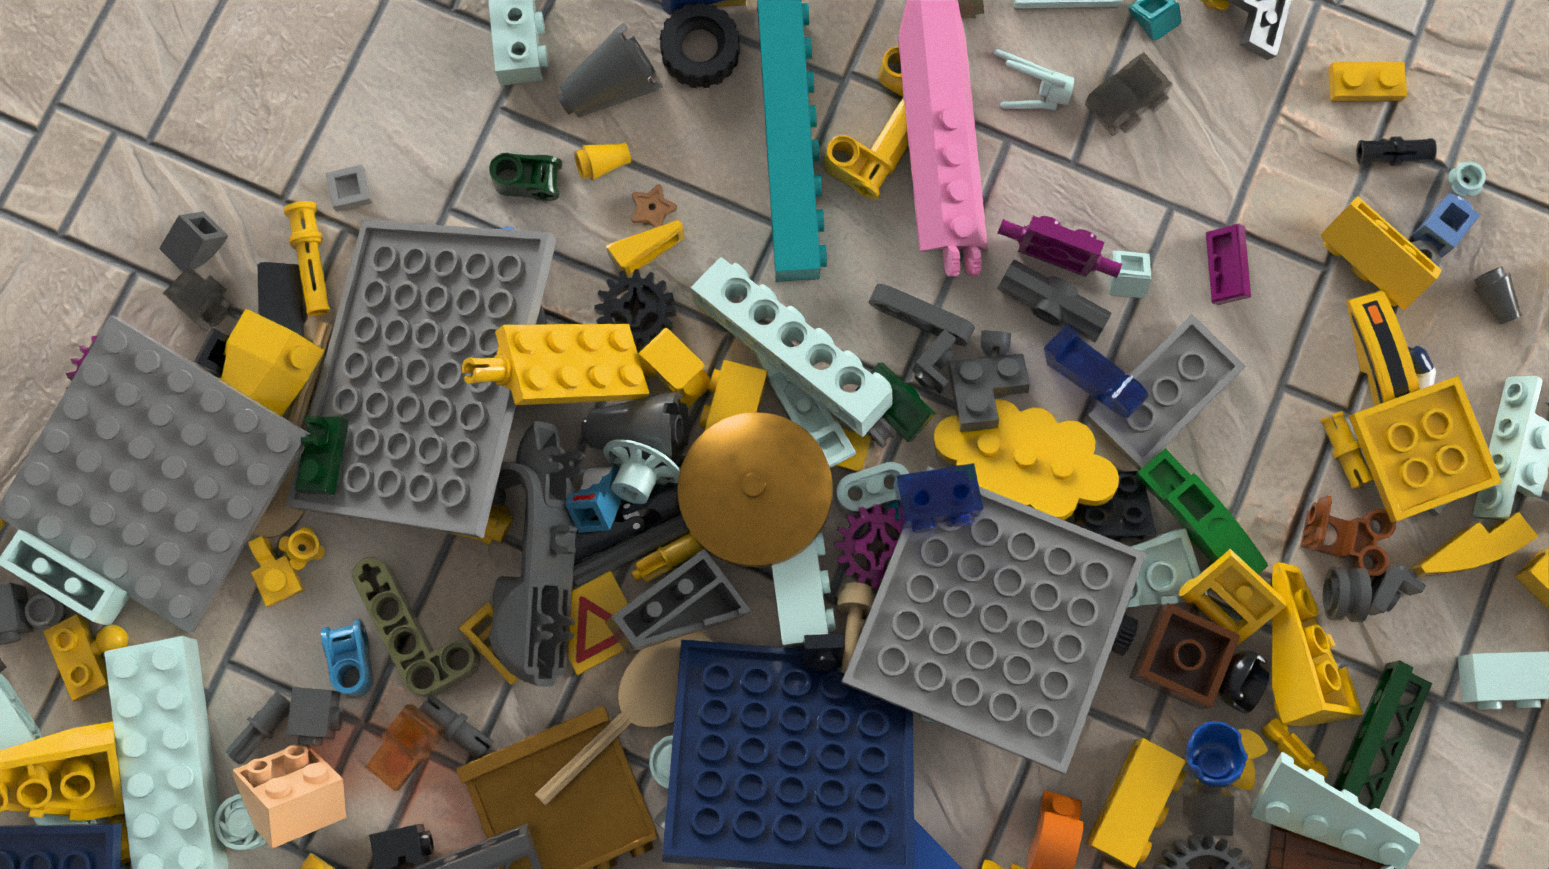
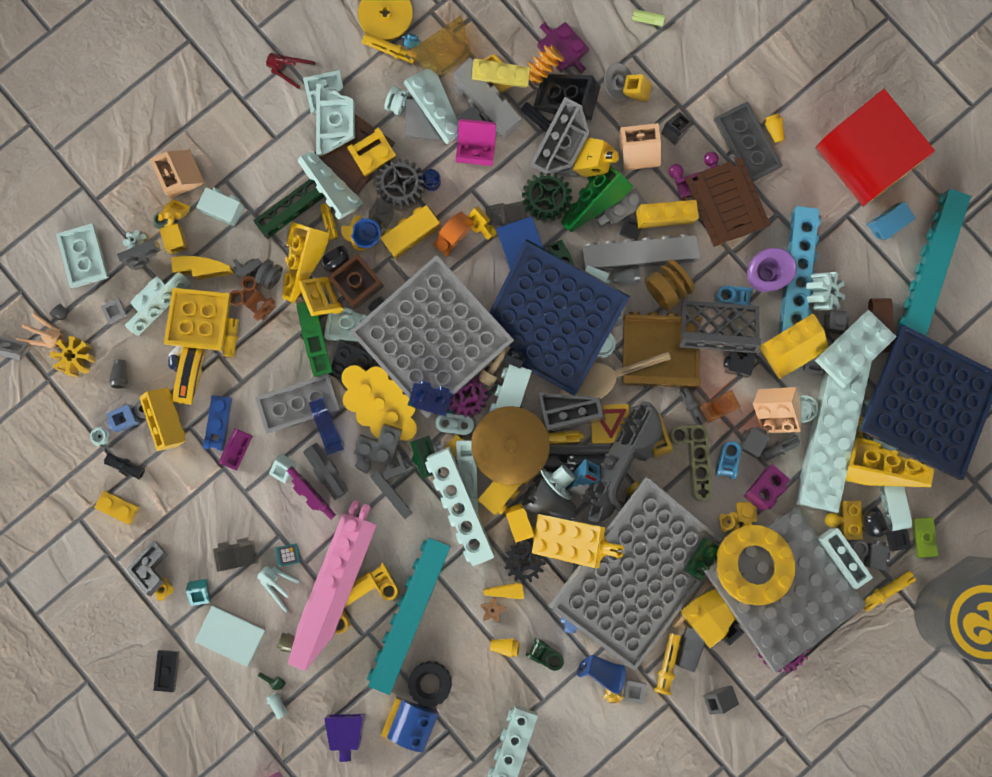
camera: 150 degrees left, 5 degrees up
clear smoke brick [163,266,232,331] -> none
dark grey cone [557,23,663,117] -> none
none -> blue plate [203,395,232,451]
none -> slope [275,543,300,567]
none -> blue piece [577,655,626,694]
none -> yellow plate [603,689,624,703]
none -> yellow plate [716,525,795,606]
none -> magenta brick [743,464,790,511]
none -> black hair [862,506,887,537]

